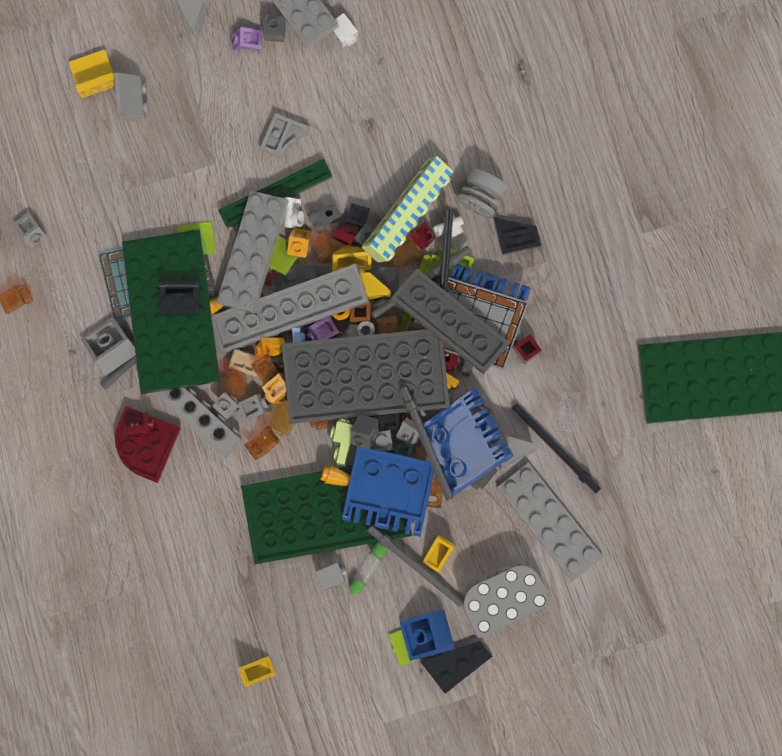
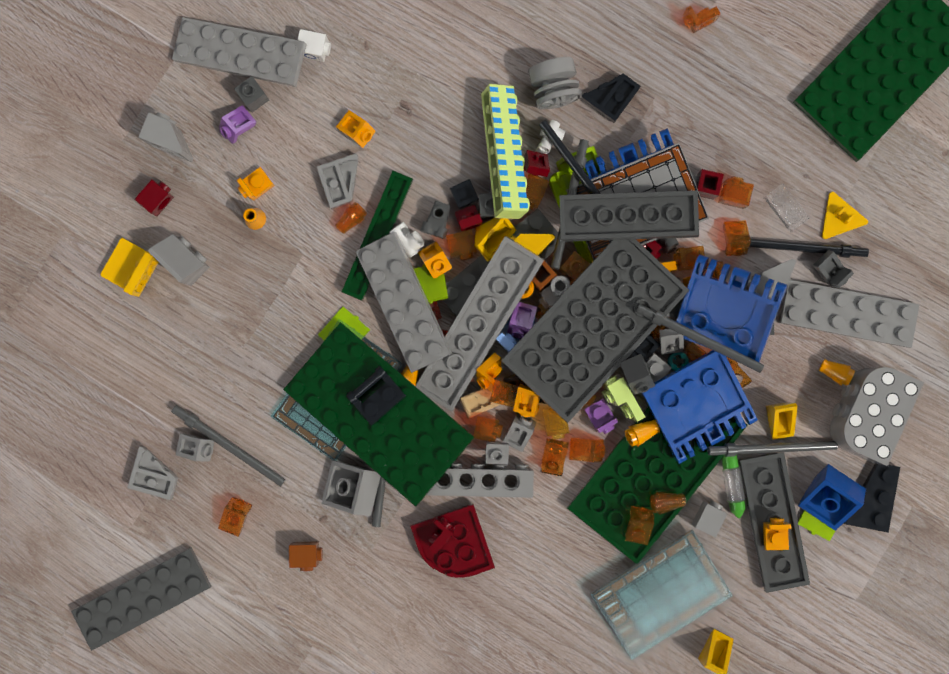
camera: 40 degrees left, 5 degrees up
none -> dark red brick [134,179,174,217]
none -> dark grey bar [171,405,286,487]
none -> light orange bracket [237,167,275,201]
none -> light orange cone [243,208,266,230]
none -> dark orange brick [289,541,323,571]
none -> clear orange cone [335,202,367,234]
none -> light orange bracket [336,110,375,148]
none -> clear orange bracket [569,438,605,462]
none -> medium lavender bracket [584,398,618,434]
none -> clear light blue piece [590,530,733,660]
none -> clear orange bracket [625,506,654,545]
none -> clear orange cone [650,492,686,515]
none -> clear orange bracket [673,246,705,272]
none -> clear orange bracket [683,6,721,33]
none -> clear orange brick [718,176,754,209]
none -> clear orange bracket [723,220,751,256]
none -> dark grey plate [738,452,810,593]
none -> light orange bracket [763,518,791,550]
none -> dark grey bracket [813,250,854,288]
none -> light orange cone [819,359,855,386]
none -> yellow piece [822,192,868,239]

